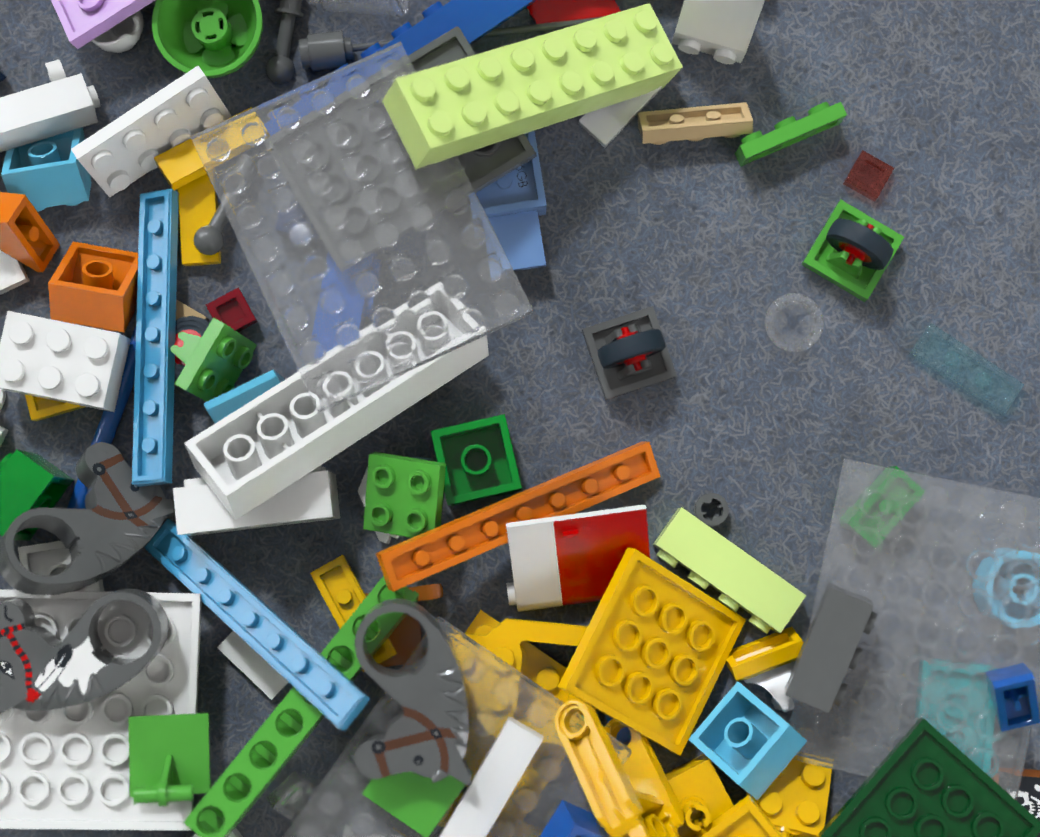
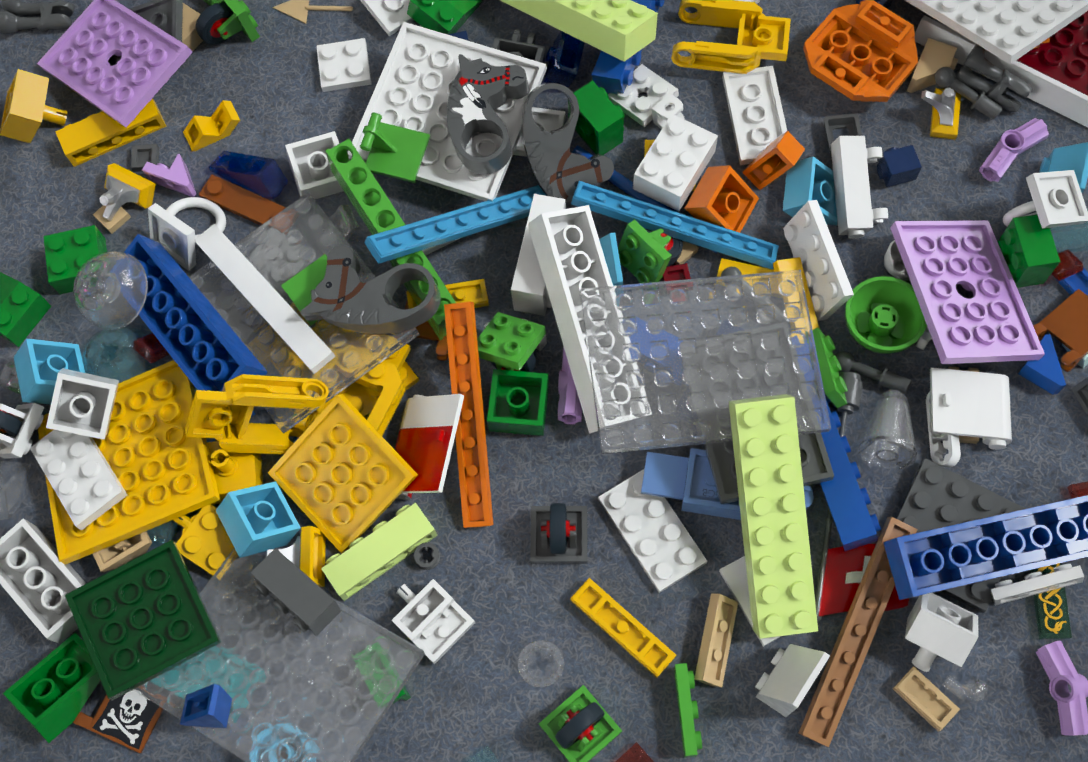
camera: 120 degrees right, 15 degrees down
none -> white plate [392,579,475,664]
none -> lavender piece [558,346,582,425]
none -> yellow plate [570,578,677,678]
none -> white plate [598,469,707,593]
none -> bright green plate [808,328,848,408]

